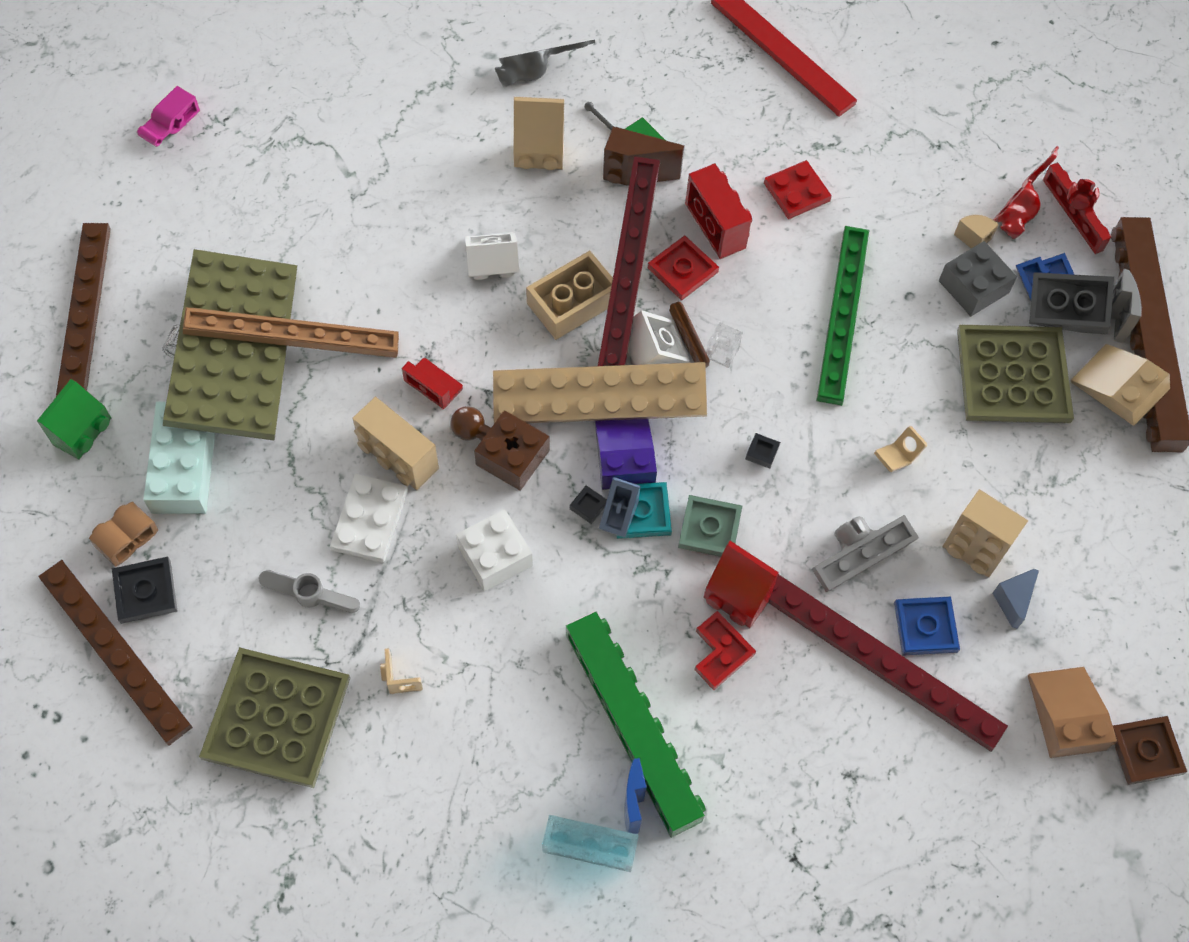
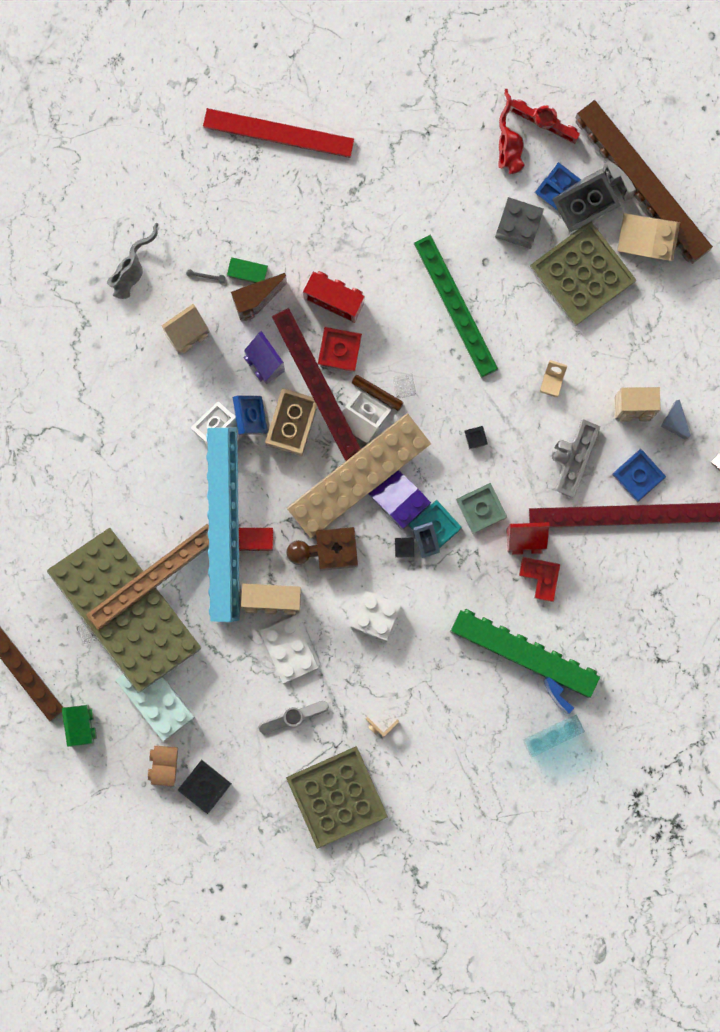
camera: 40 degrees left, 20 degrees up
reddish brown plate [38,560,193,746] -> none
red plate [764,160,832,220] -> none
tan brick [954,215,999,248] -> none
none -> medium azure brick [206,427,240,622]
none -> blue tile [232,395,268,435]
none -> dark purple slope [243,331,285,384]

